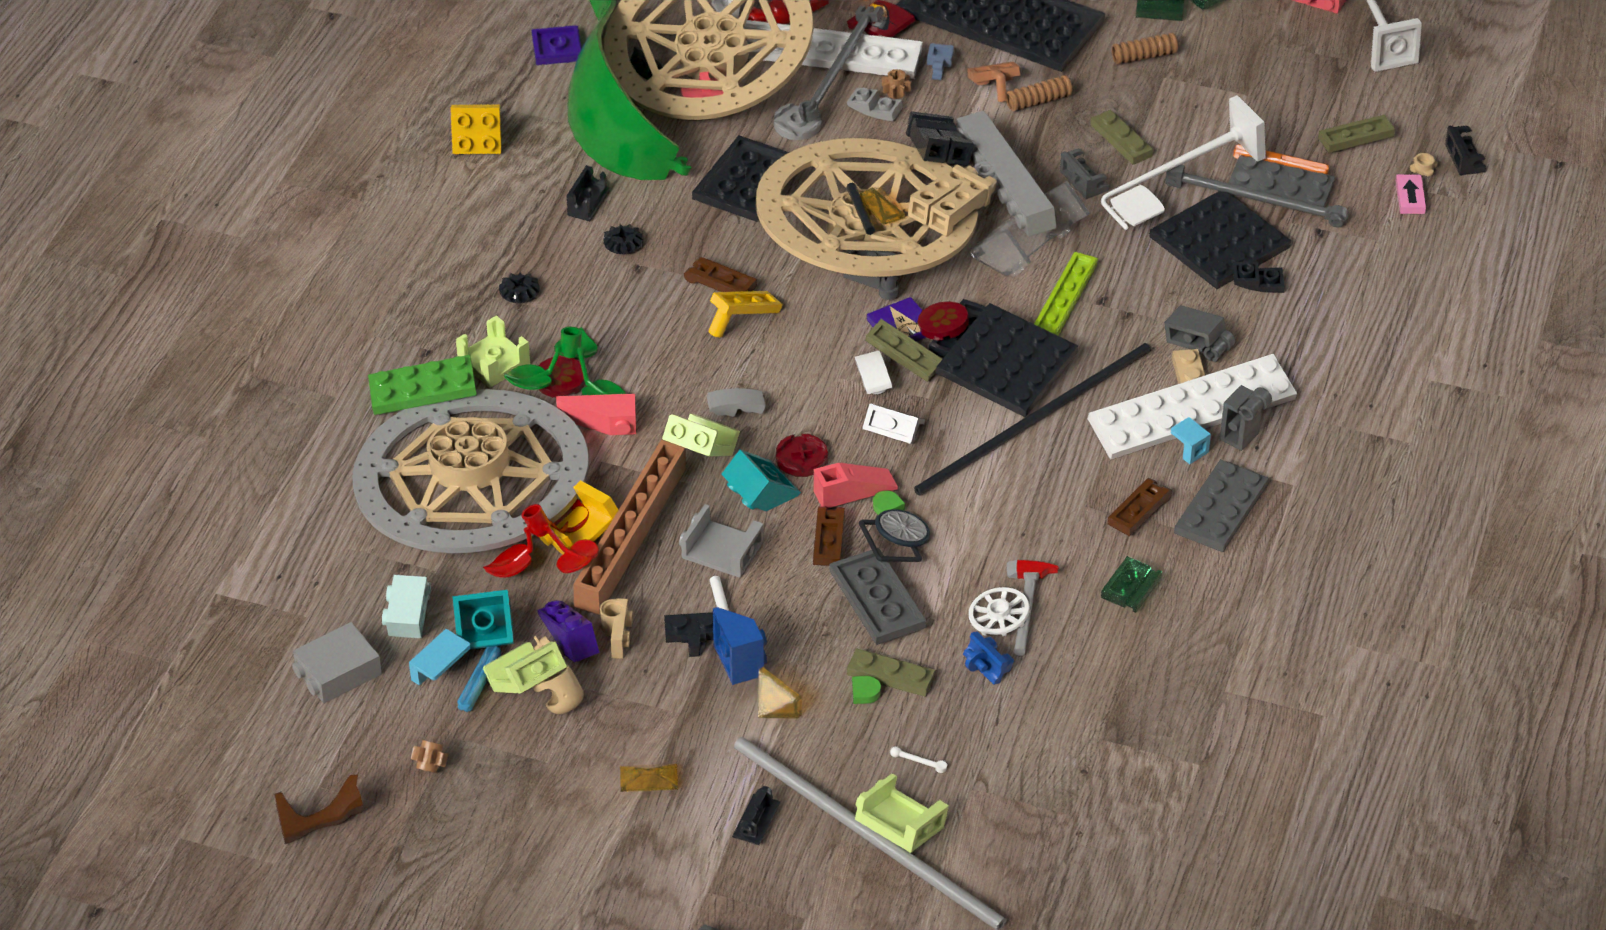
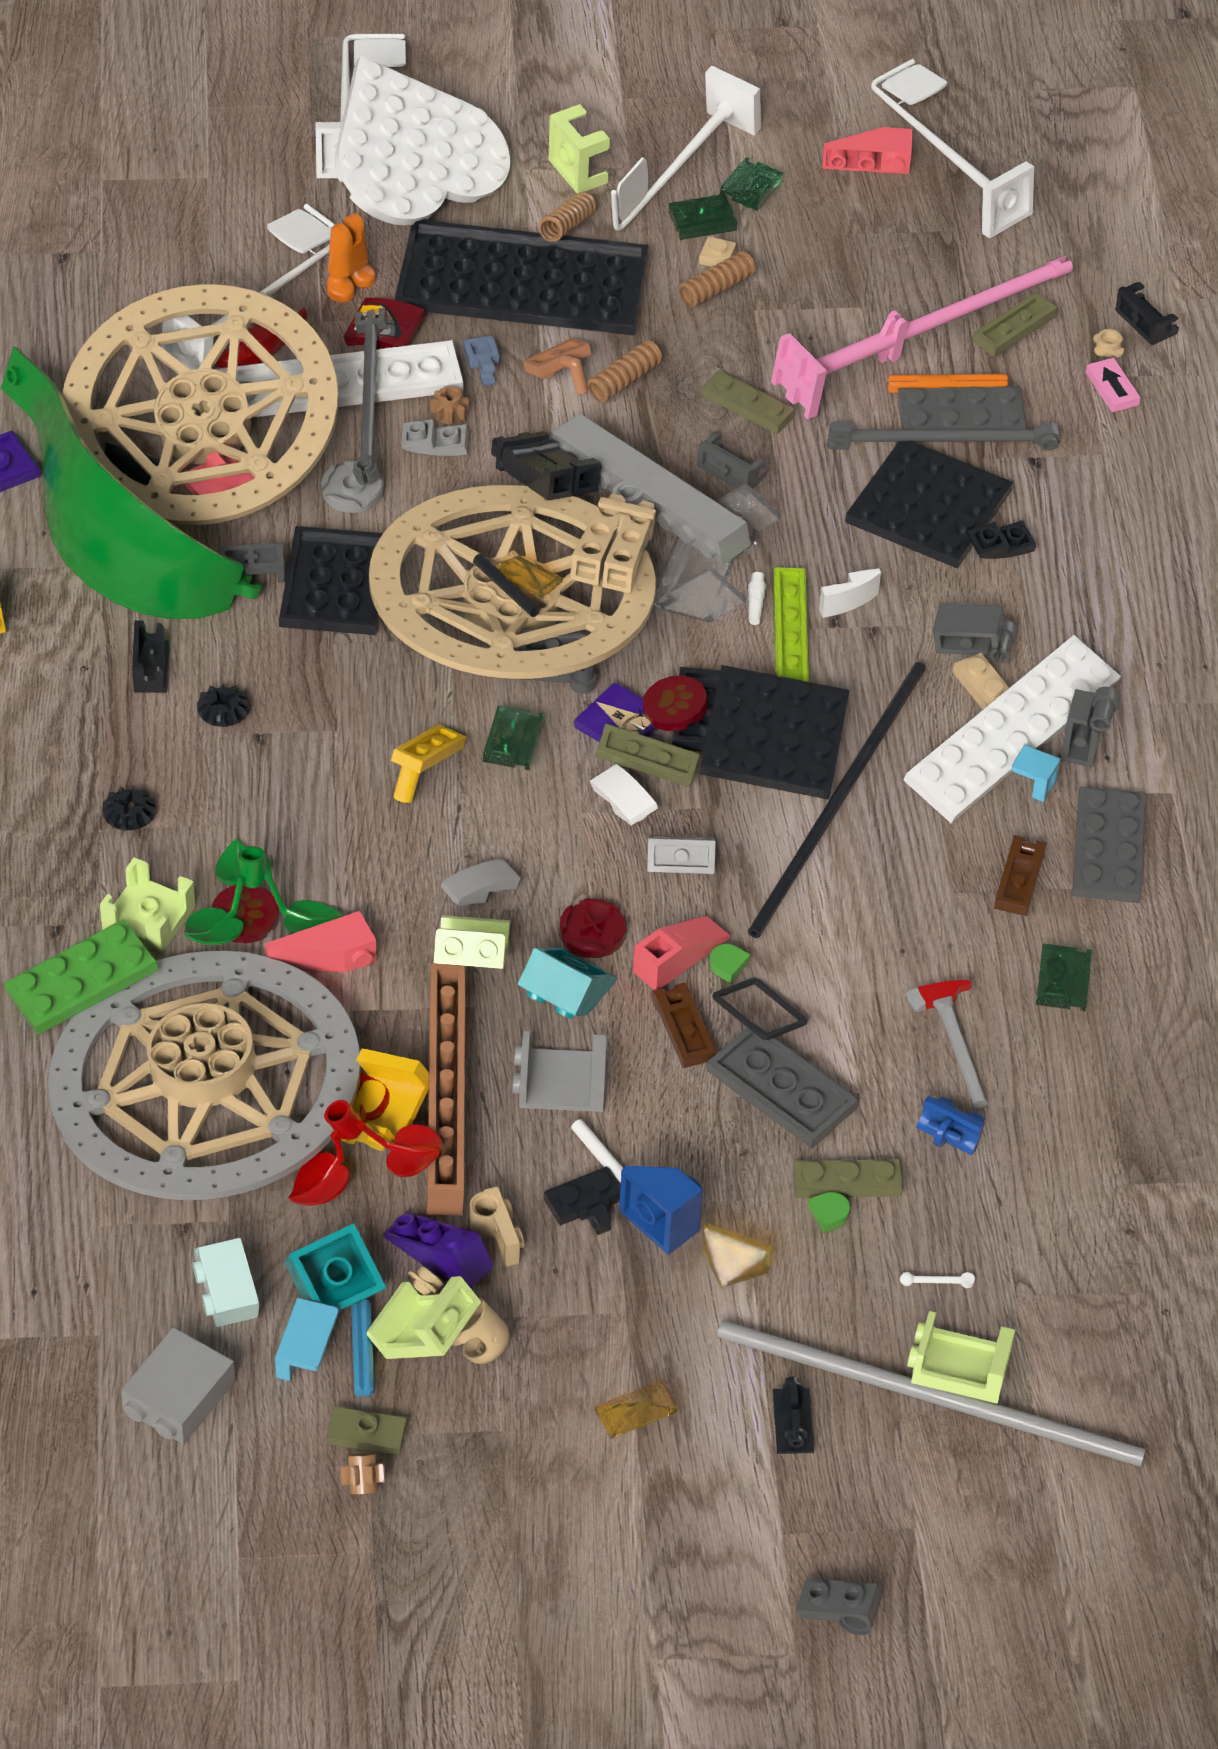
camera: 25 degrees left, 5 degrees up
reddish brown animal [274,774,364,844] -> none
reddish brown plate [684,257,757,292] -> none
light grey wheel [875,509,930,547] -> none
white wheel [969,587,1030,636] -> none
white piece [1101,95,1266,230] -> none
none -> dark grey hinge [218,542,284,582]
none -> olive plate [326,1406,407,1456]
none -> clear green plate [483,705,544,771]
none -> tan plate [699,236,737,267]
none -> white animal [748,572,766,625]
none -> bright pink piece [771,256,1073,420]
none -> white slope [819,568,881,618]

